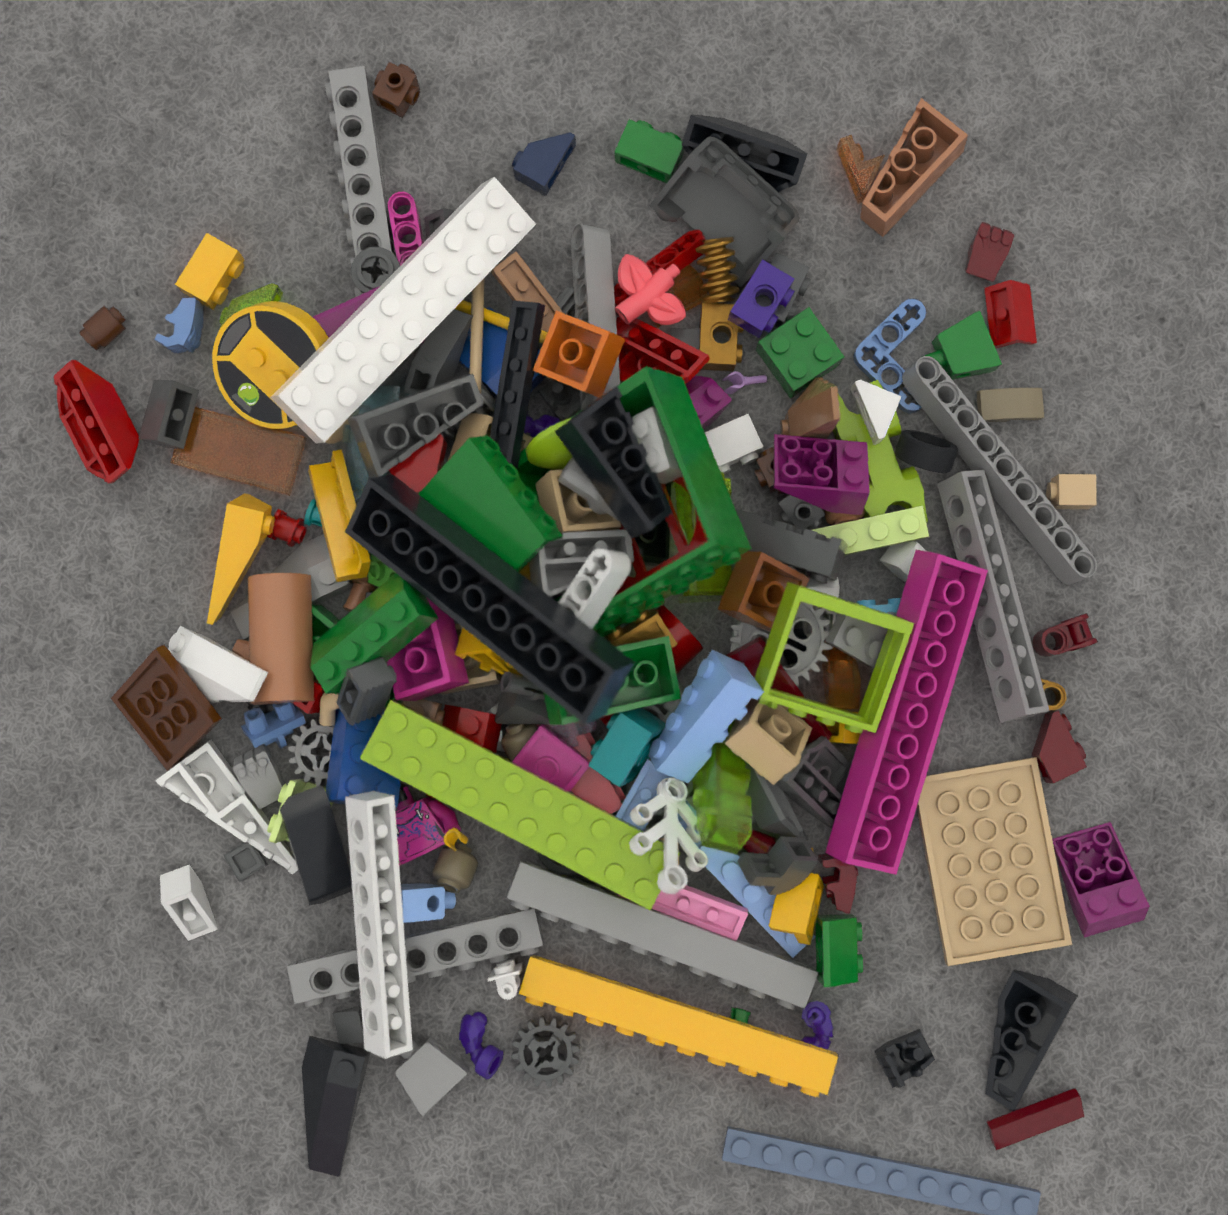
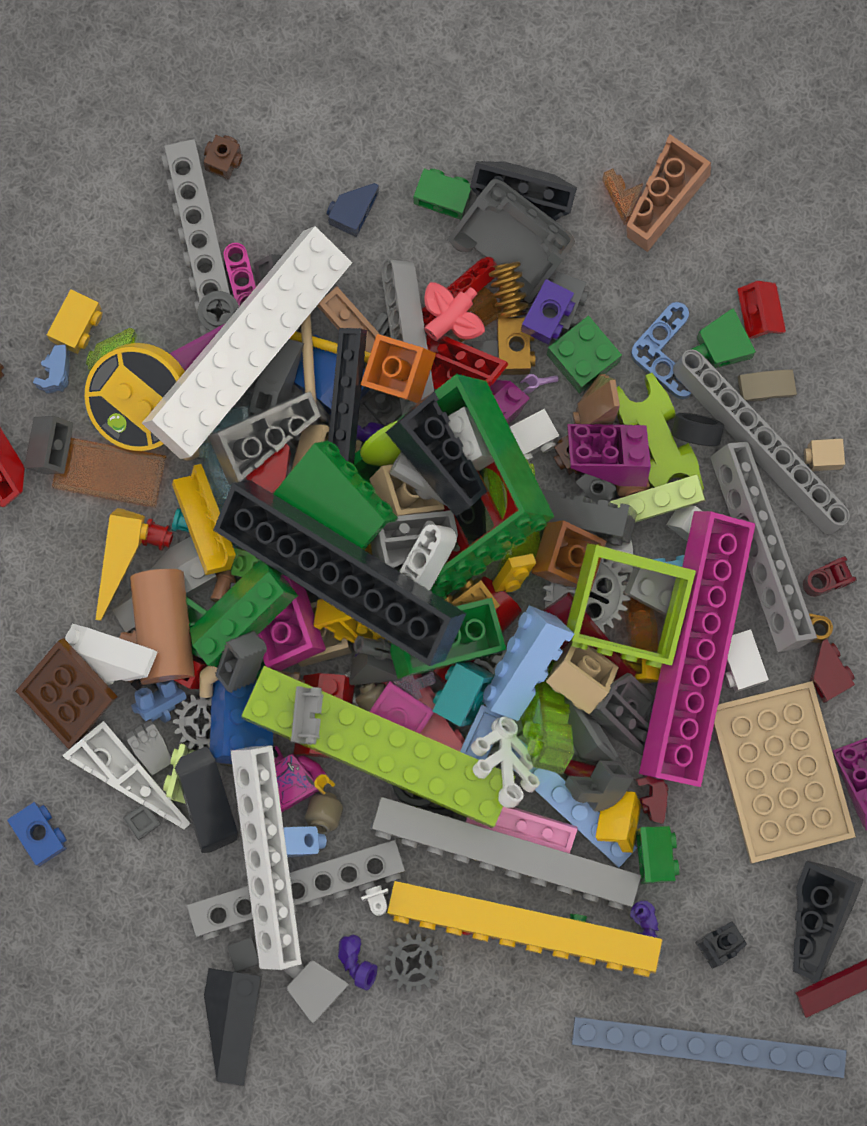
camera: 10 degrees left, 5 degrees down
white slope [160,864,218,941] -> none
white slope [850,380,901,445] -> none
dark red hand [965,222,1014,282] -> none
none -> blue brick [7,802,67,867]
none -> light grey hinge [291,686,324,745]
none -> yellow plate [492,554,536,592]
none -> white brick [724,629,769,693]

